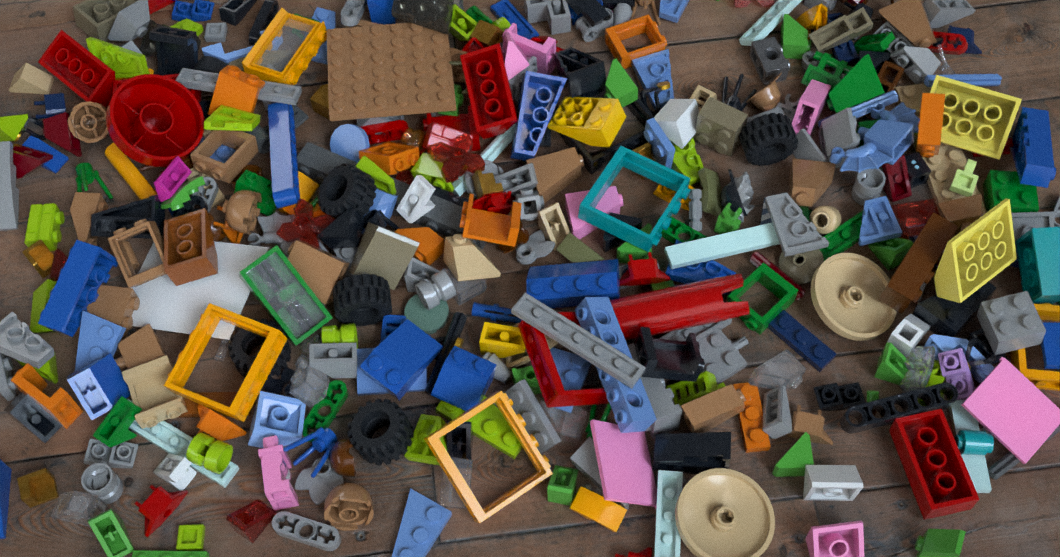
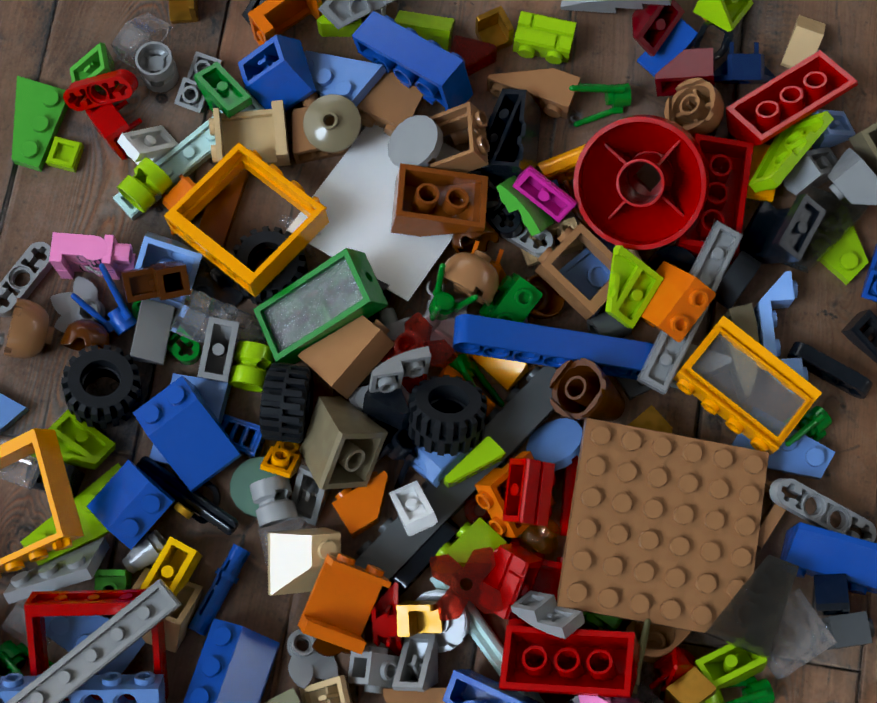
camera: 105 degrees right, 15 degrees up
light grey tile [204,22,228,42] -> none
clear red slope [226,499,277,544] -> none
none -> red beam [63,69,138,111]
none -> reddish brown brick [121,262,191,303]
none -> light grey slope [130,299,175,365]
none -> light orange slope [260,441,304,479]
none -> dark tan dish [303,94,361,153]
none -> light grey slope [369,346,432,393]
none -> light grey tile [388,115,443,168]
none -> green plant [429,263,478,321]
none -> red brick [502,458,556,527]
none -> light grey slope [511,590,585,639]
none -> reddish brown cone [549,358,625,421]

